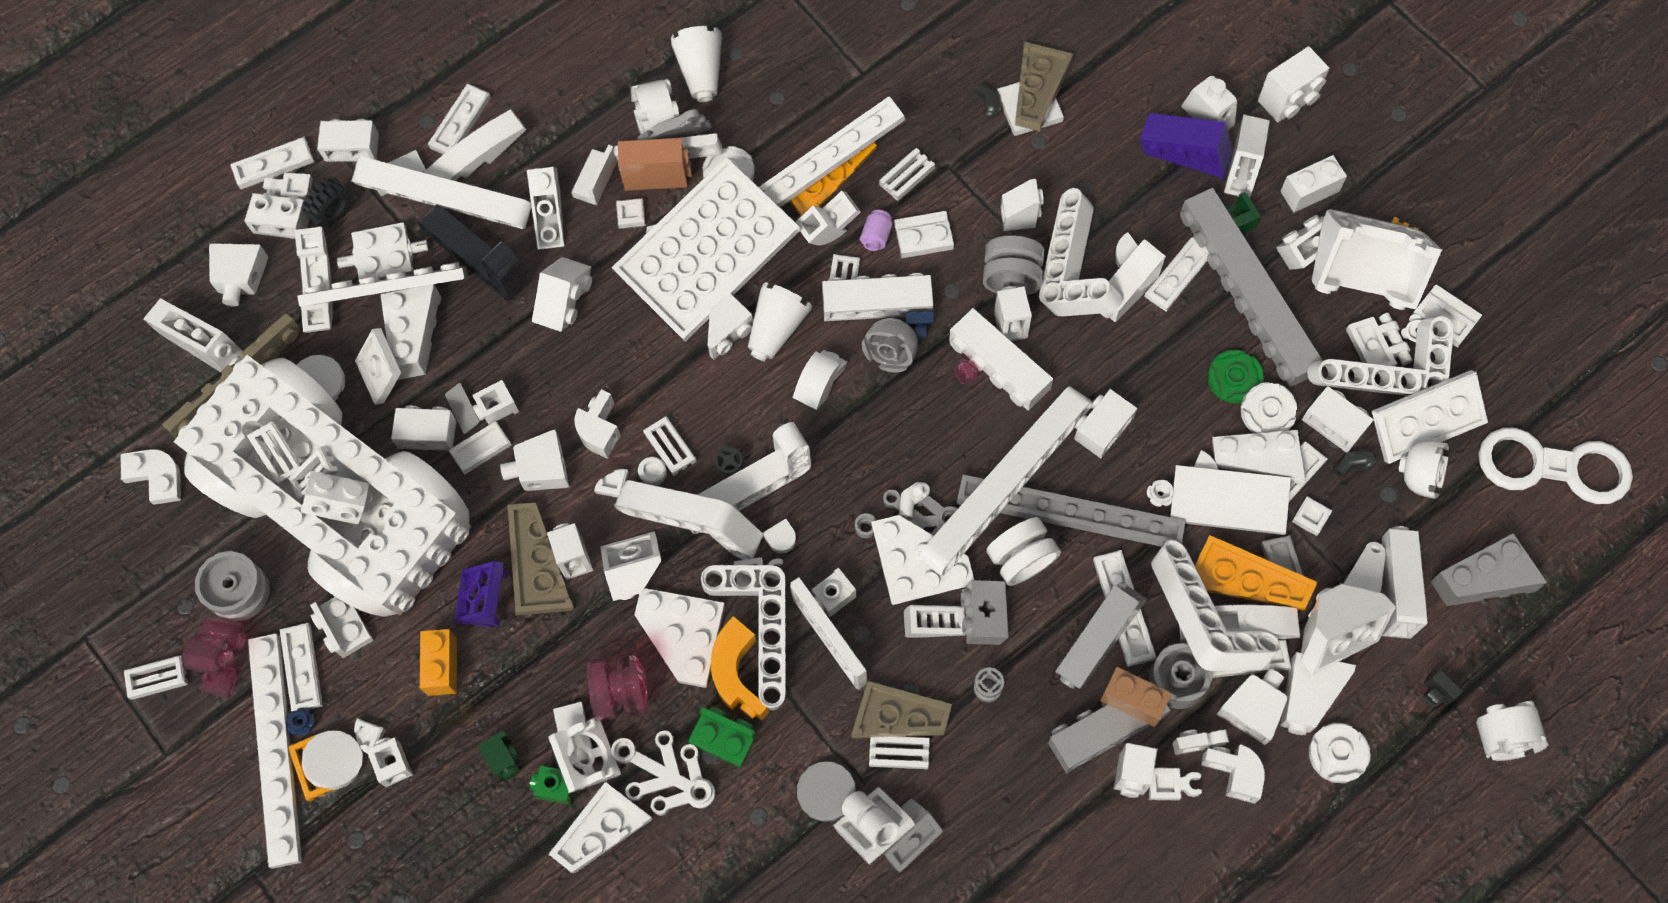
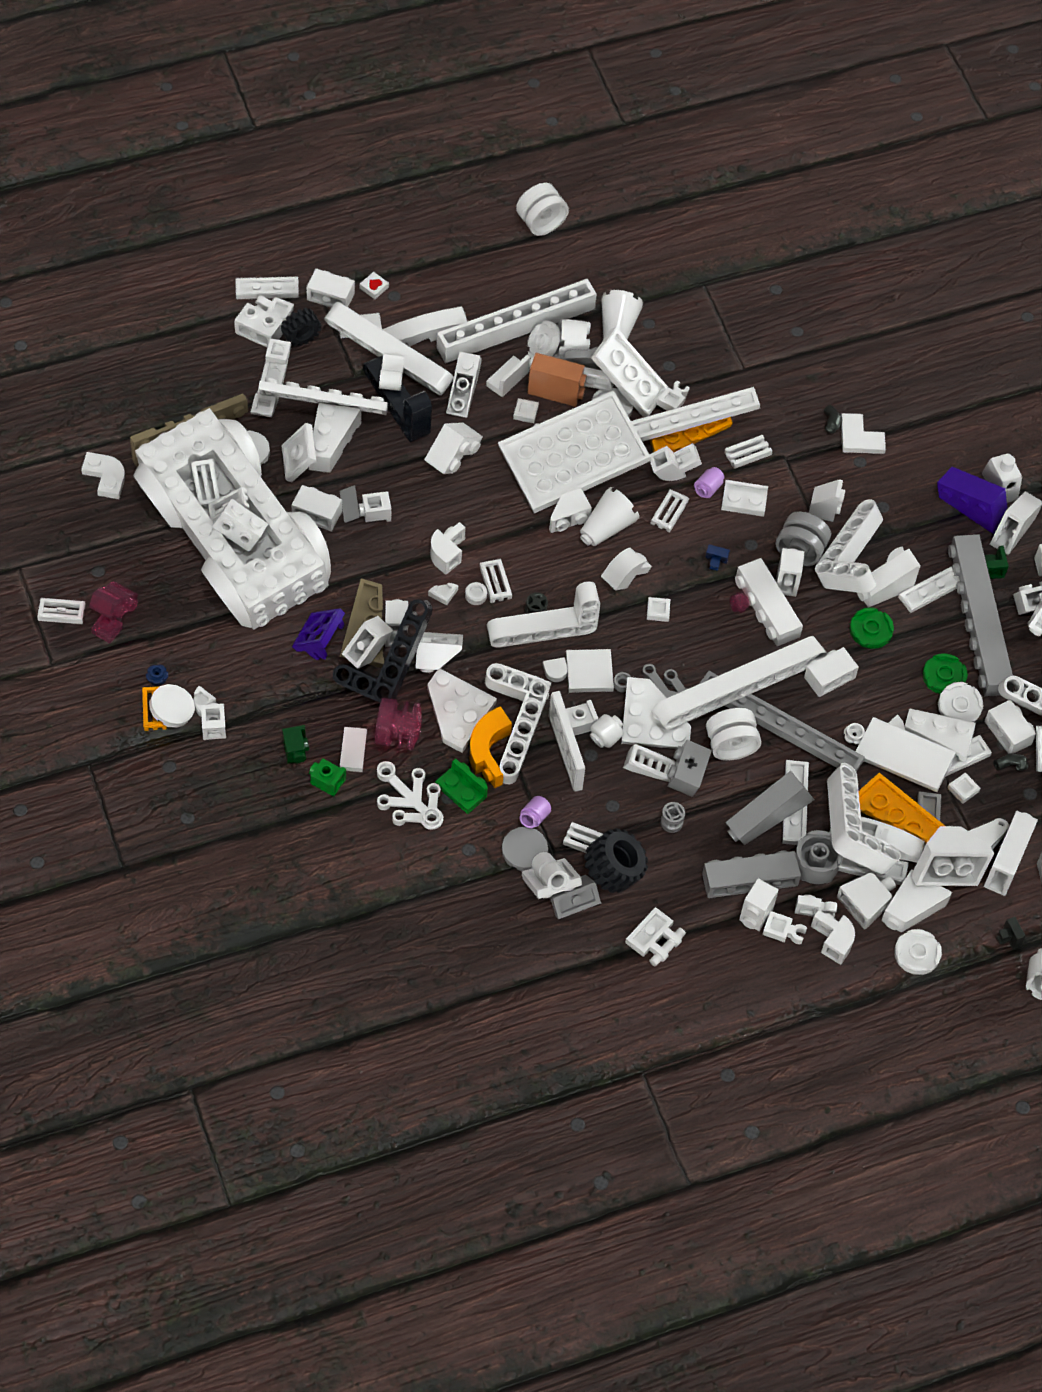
camera: 10 degrees right, 10 degrees down
white slope [144,298,243,372] -> none
light grey wheel [195,551,270,622] -> none
white torso [209,244,268,306] -> none
white plate [248,634,302,869] -> none
white tile [280,623,323,712] -> none
white bracket [310,597,374,658] -> none
white plate [337,222,429,280] -> none
light orange brick [420,629,457,696] -> none
white tile [428,83,491,154] -> none
white tile [449,421,511,475] -> none
white torso [500,430,569,491] -> none
white piece [548,718,621,793] -> none
white wing [549,782,653,874] -> none
white beam [614,480,763,560] -> none
white brick [822,273,933,321] -> none
dark tan wing [851,681,952,738] -> none
light grey cylinder [862,318,918,373] -> none
white arm [899,482,930,520] -> none
dark tan wing [1015,42,1073,131] -> none
medium nougat brick [1100,667,1172,727] -> none
none -> black beam [332,599,433,703]
none -> white brick [342,616,393,669]
none -> white tile [360,272,389,299]
none -> white panel [379,354,404,391]
none -> white brick [436,279,597,363]
none -> lavender brick [520,796,551,828]
none -> white tile [528,320,560,358]
none -> white tile [566,649,614,693]
none -> black tyre [584,828,648,893]
none -> white head [590,714,624,748]
none -> white tile [591,327,668,417]
none -> white plate [625,907,686,967]
none -> white tile [647,597,671,622]
none -> white plate [656,381,689,411]
none -> green tile [849,608,894,649]

